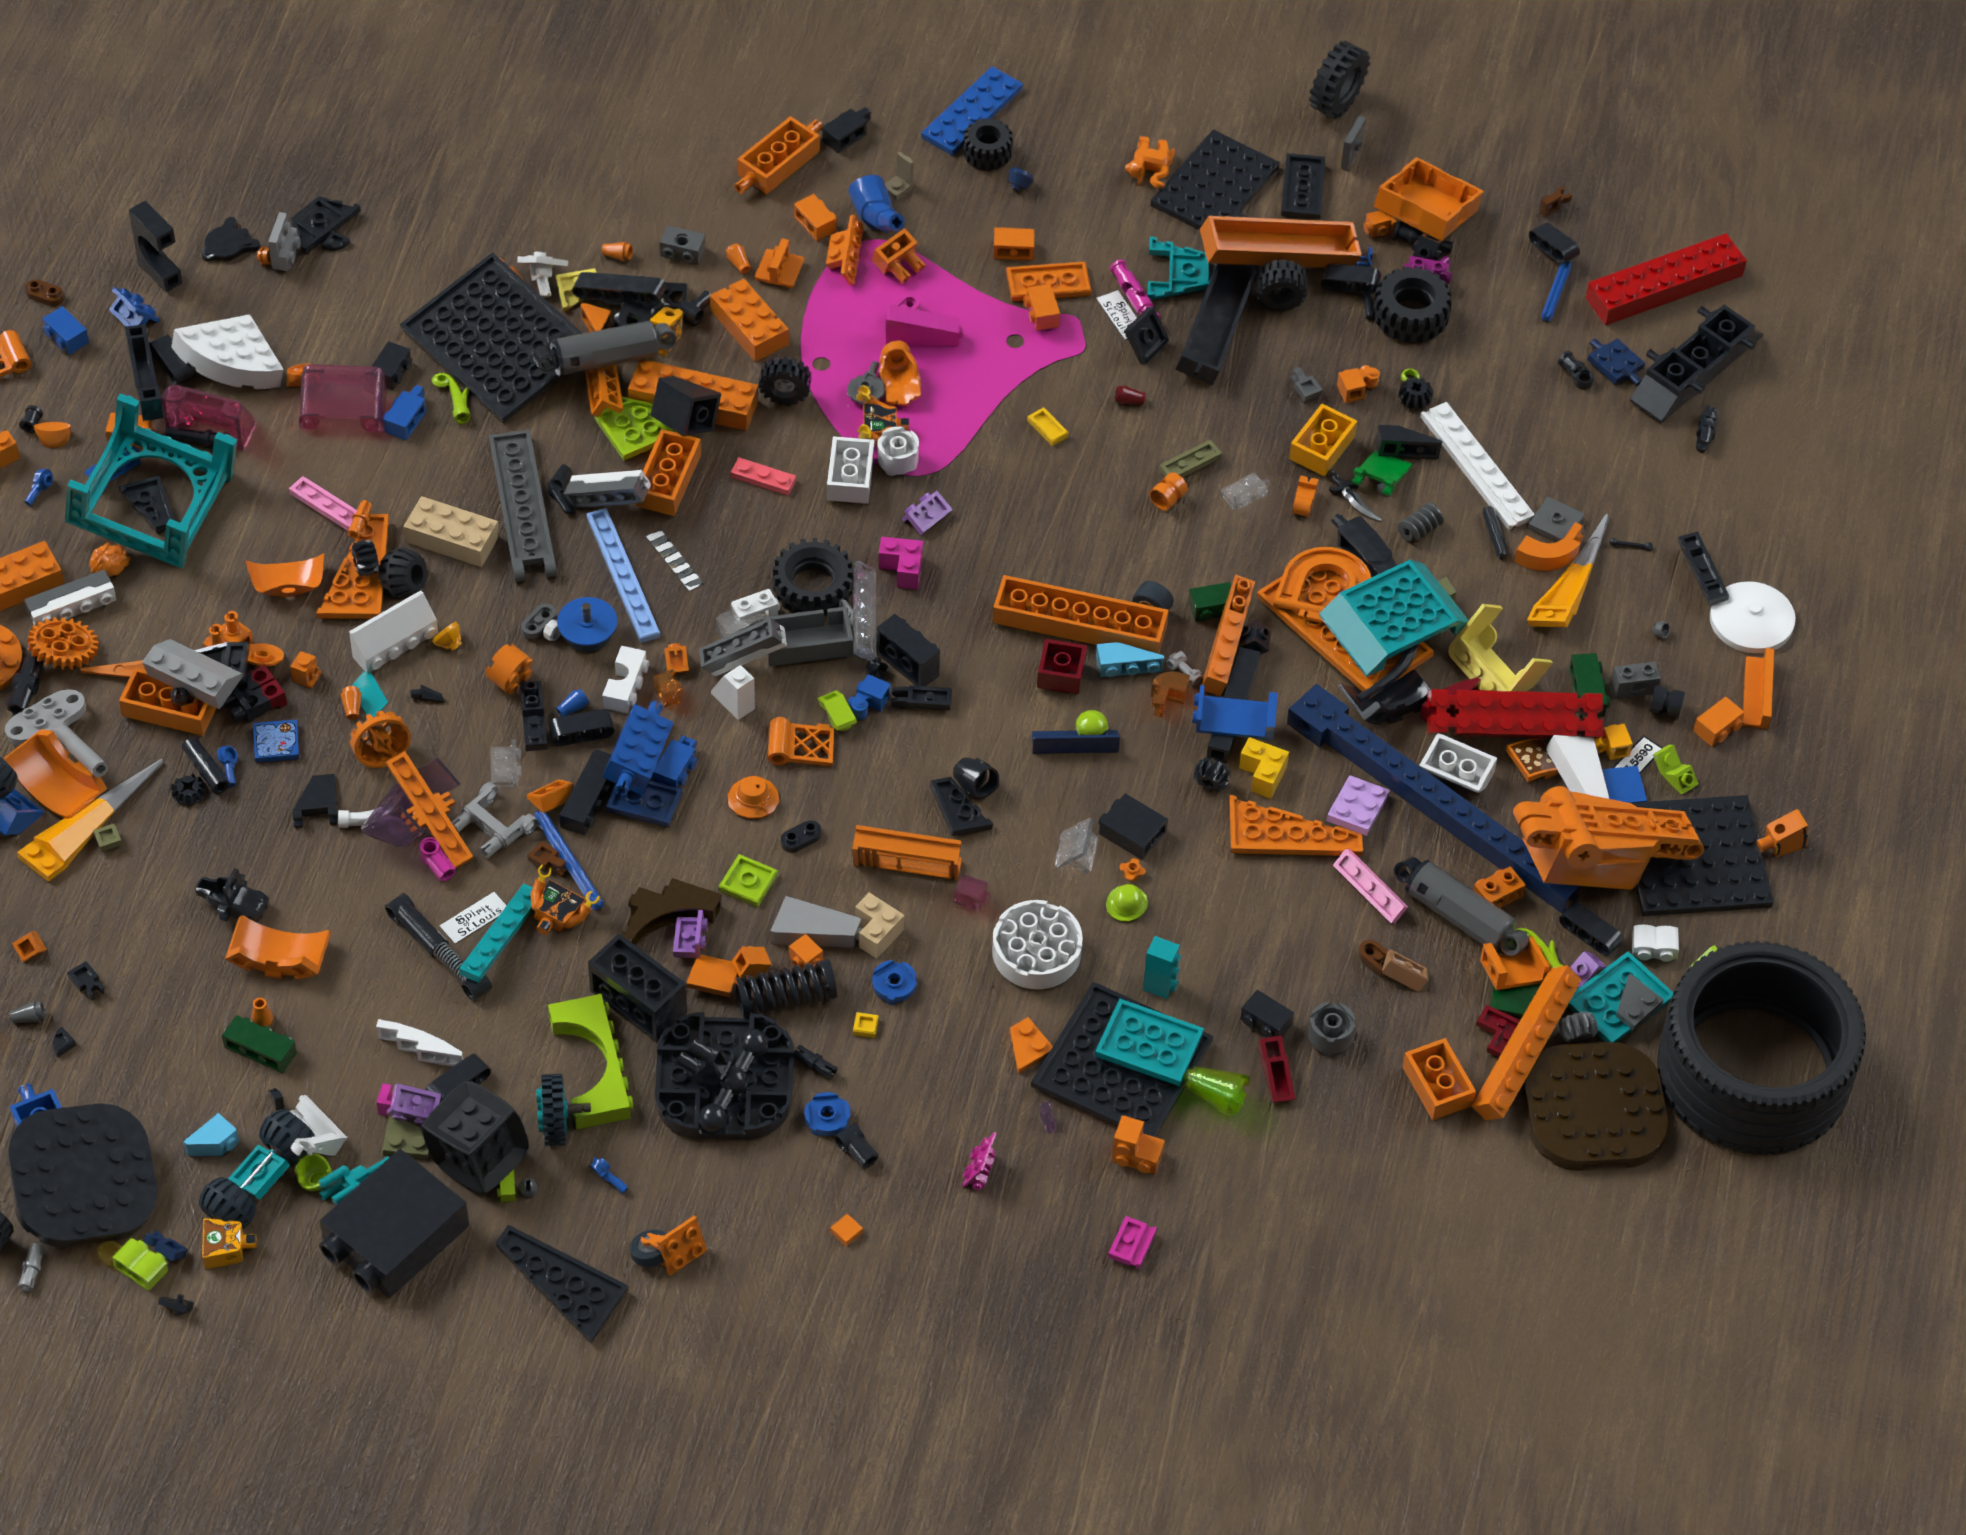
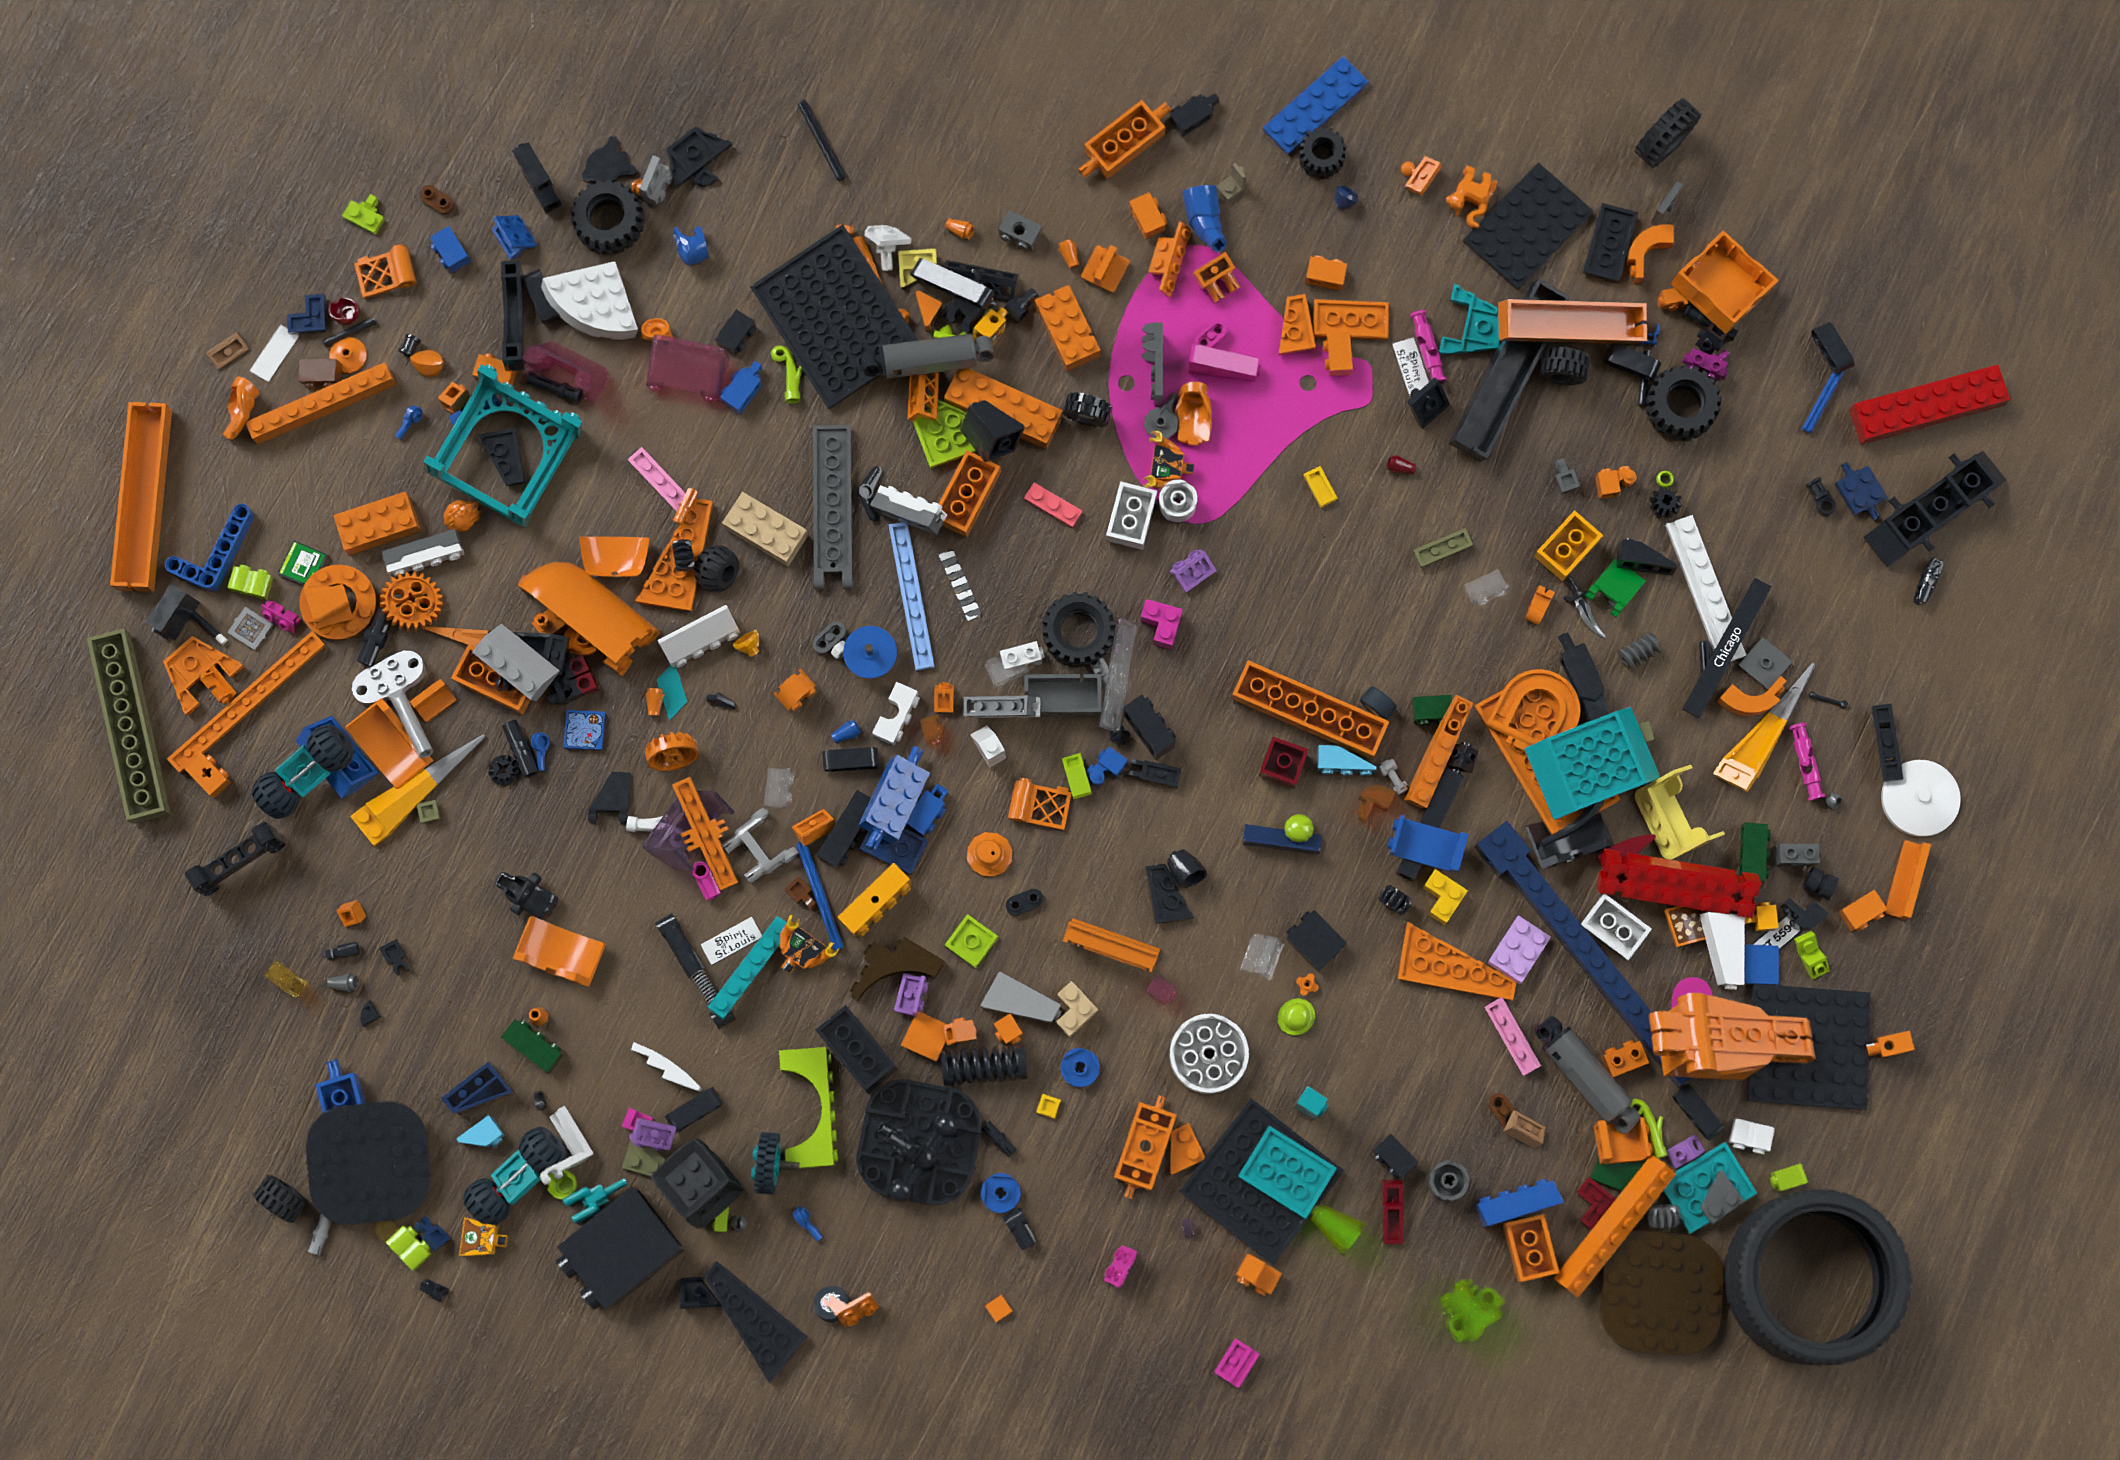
camera: 15 degrees right, 25 degrees up
black slope [520,681,548,752] -> none
orange wheel [1149,472,1188,511] -> none
reddish brown plate [1539,186,1573,218] -> none
none -> black bar [324,941,360,960]
none -> orange panel [409,679,457,722]
none -> orange brick [438,382,470,414]
none -> dark blue wedge [441,1061,514,1113]
none -> orange panel [517,561,661,667]
none -> black tyre [570,179,645,255]
none -> blue helmet [673,226,709,266]
none -> black slope [680,1277,722,1309]
none -> black axle [798,100,846,181]
none -> light orange brick [838,863,912,938]
none -> orange brick [1114,1095,1177,1199]
none -> dark grey hinge [1142,323,1163,406]
none -> orange wing [1279,294,1316,355]
none -> orange plate [1401,156,1442,196]
none -> clear neon green piece [1438,1278,1505,1342]
none -> blue slope [1476,1178,1563,1227]
none -> orange arch [1626,225,1674,284]
none -> black tile [1682,578,1772,719]
none -> black brick [1780,898,1829,931]
none -> dark pink piece [1789,722,1826,801]

